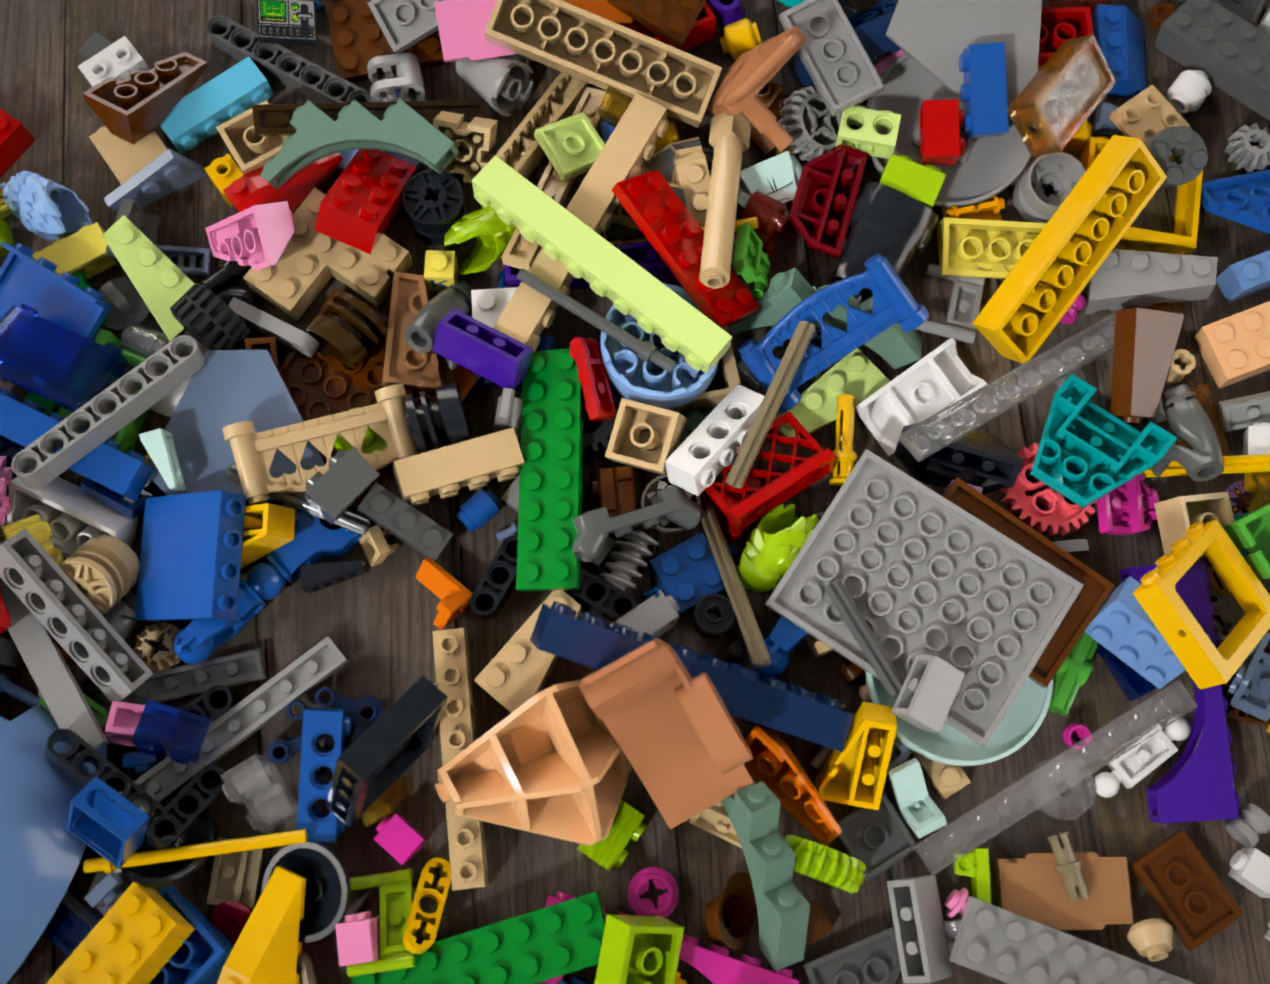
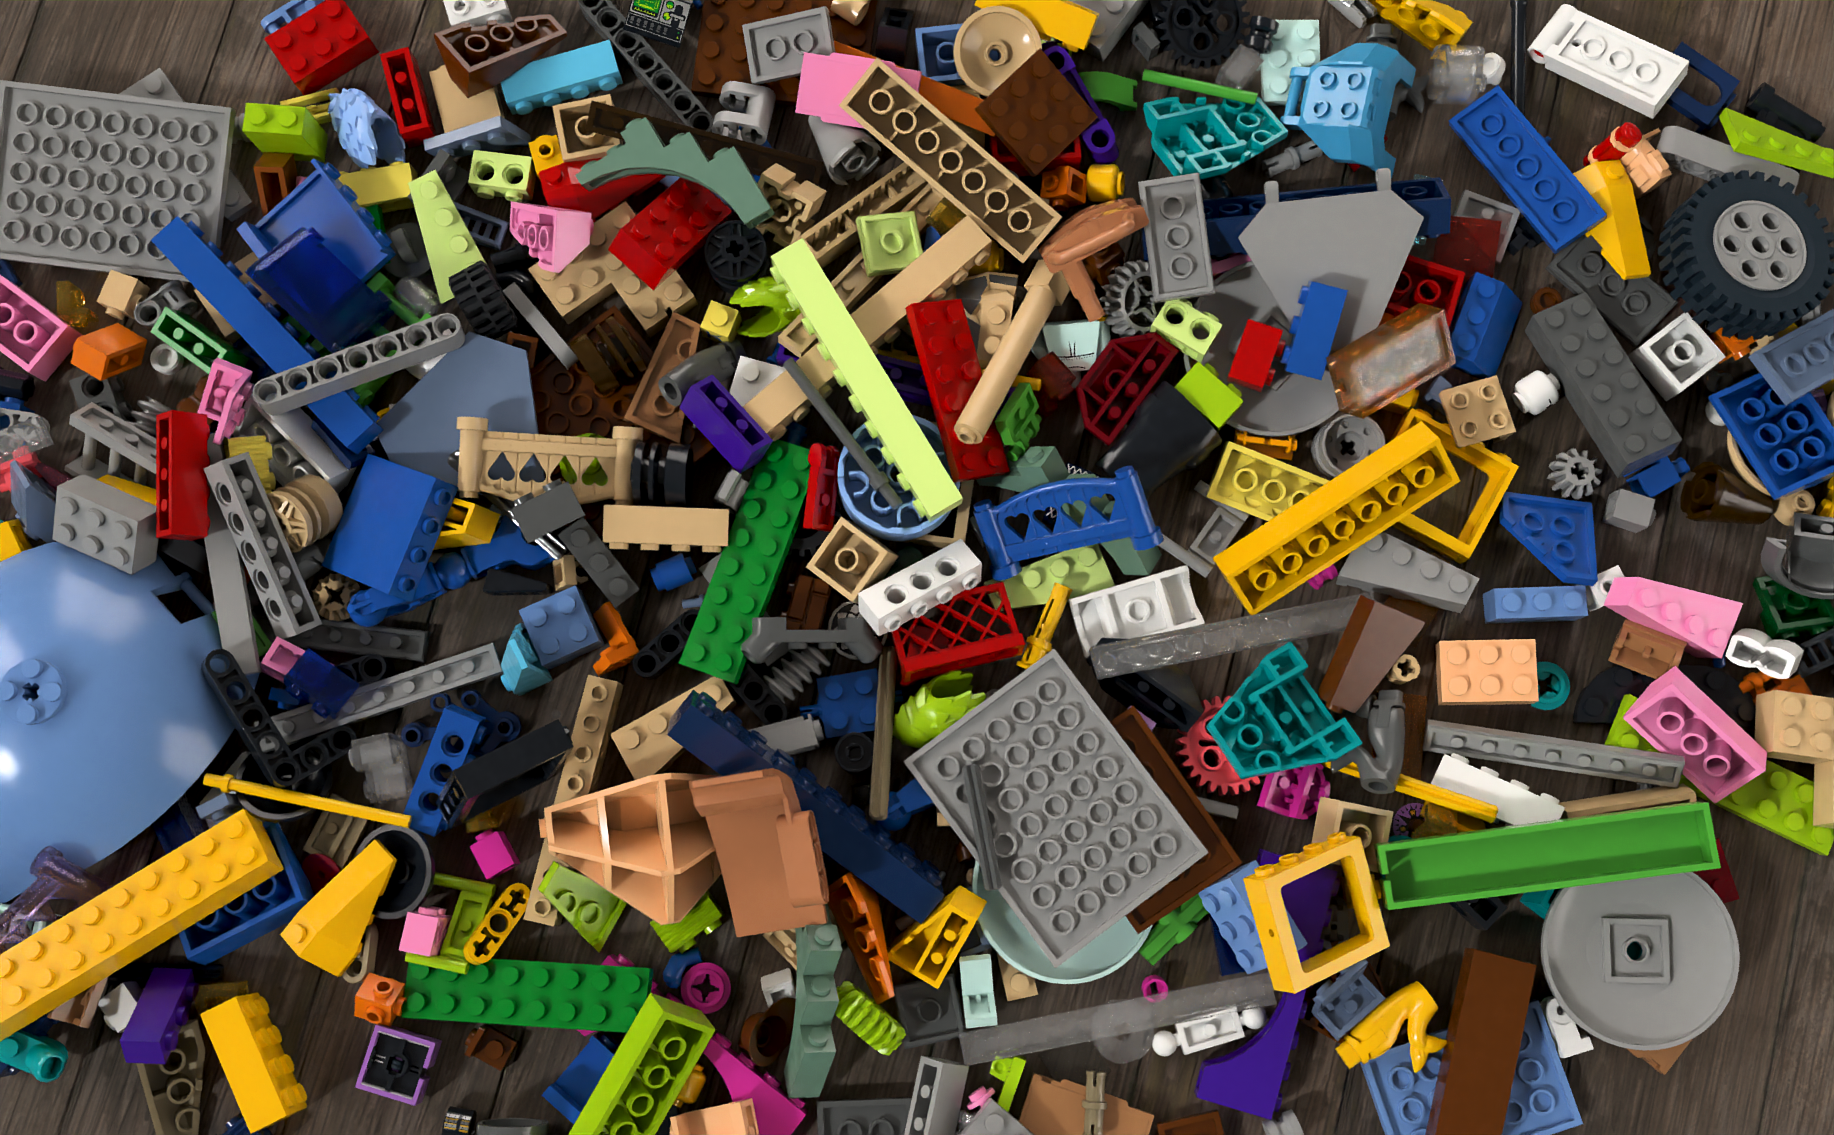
camera: 20 degrees right, 5 degrees up
blue piece [67,777,150,869] -> none
light aqua slope [139,428,186,492] -> none
dark tan axle [726,321,816,489] -> none
reddish brown plate [805,899,833,946] -> none
light grey brick [891,654,965,733] -> none
dark grey brick [1143,126,1208,188] -> none
none -> red brick [380,47,437,148]
none -> yellowish green brick [468,150,537,202]
none -> medium azure wedge [500,623,553,696]
none -> medium blue brick [519,585,605,670]
none -> lime wing [538,861,627,953]
none -> blue arm [663,947,703,988]
none -> white slope [761,968,796,1007]
none -> orange brick [1040,166,1087,211]

